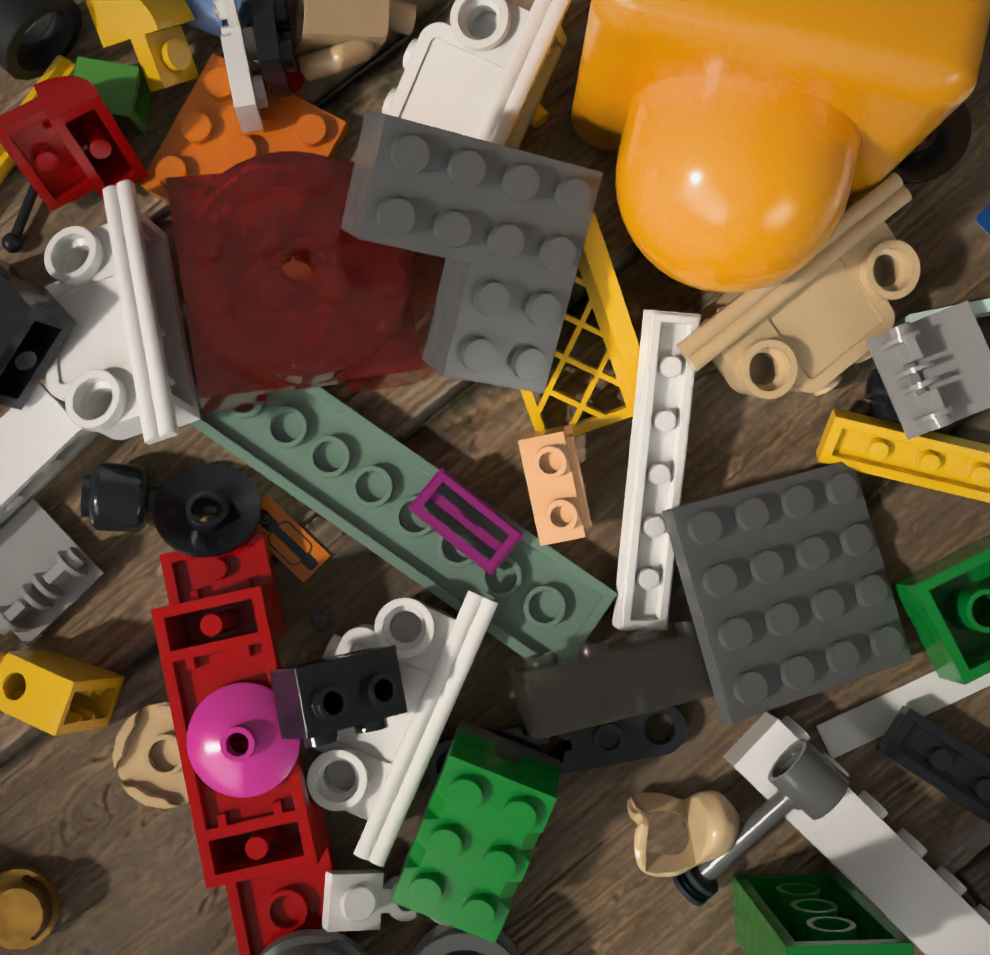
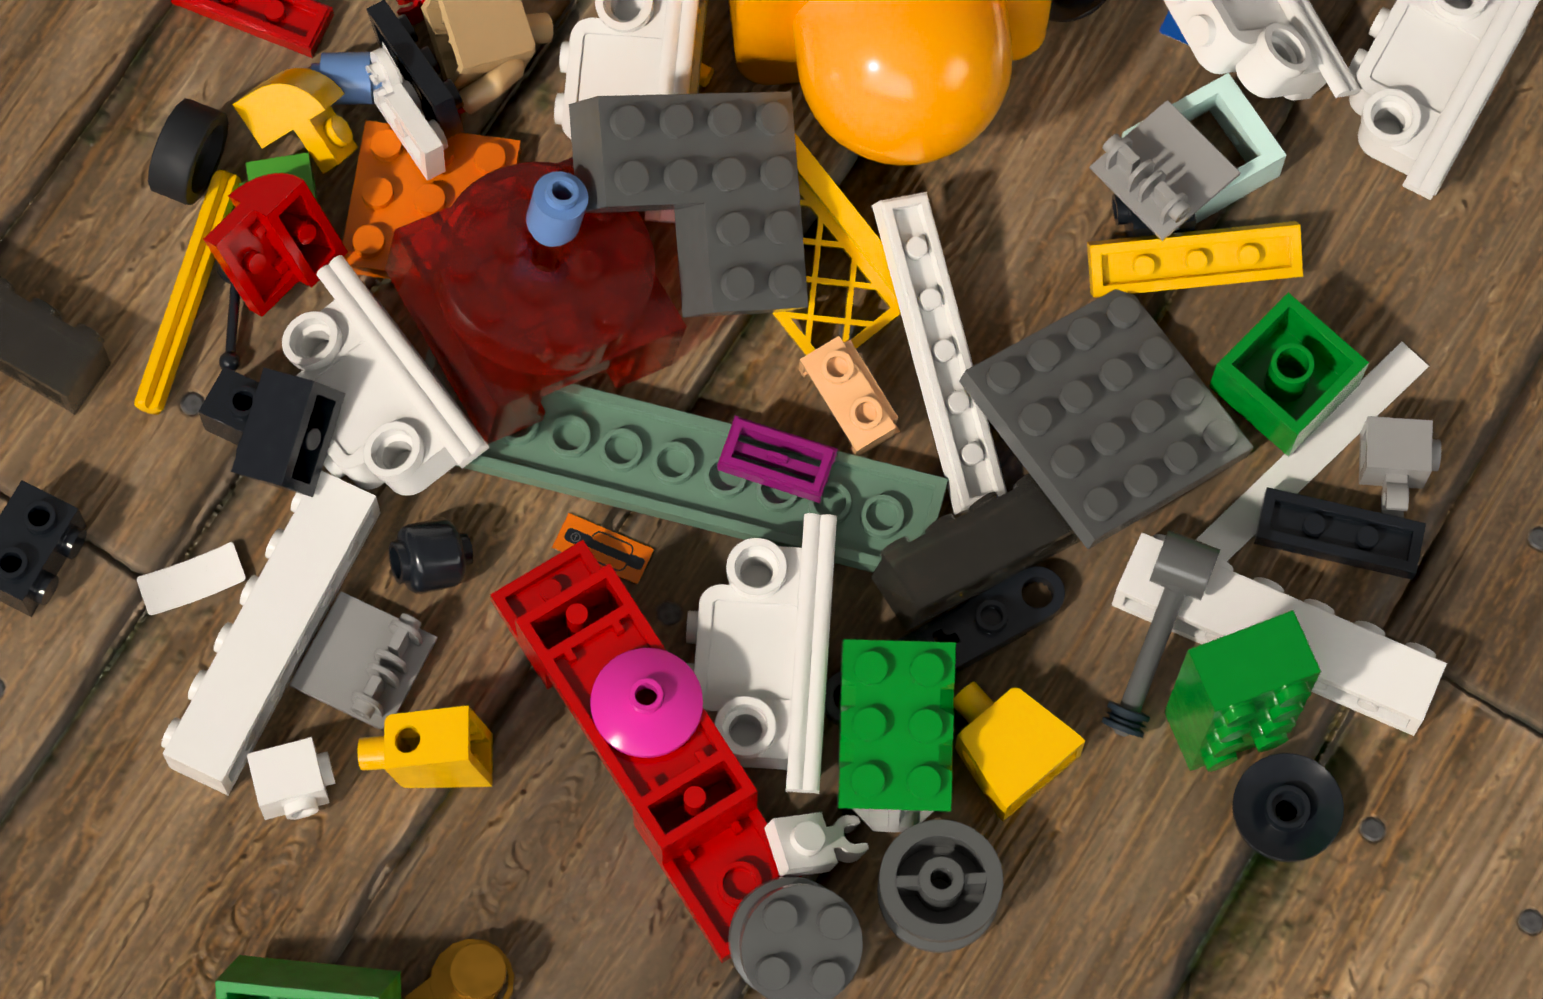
camera: 20 degrees left, 15 degrees down
tan tile [112,700,189,809] -> none
black dish [153,464,261,558] -> none
black brick [270,645,408,748] -> none
tan piece [627,790,740,877] -> none
tan brick [676,172,920,399] -> none
none -> medium blue brick [526,171,588,247]
none -> yellow torso [953,681,1085,821]

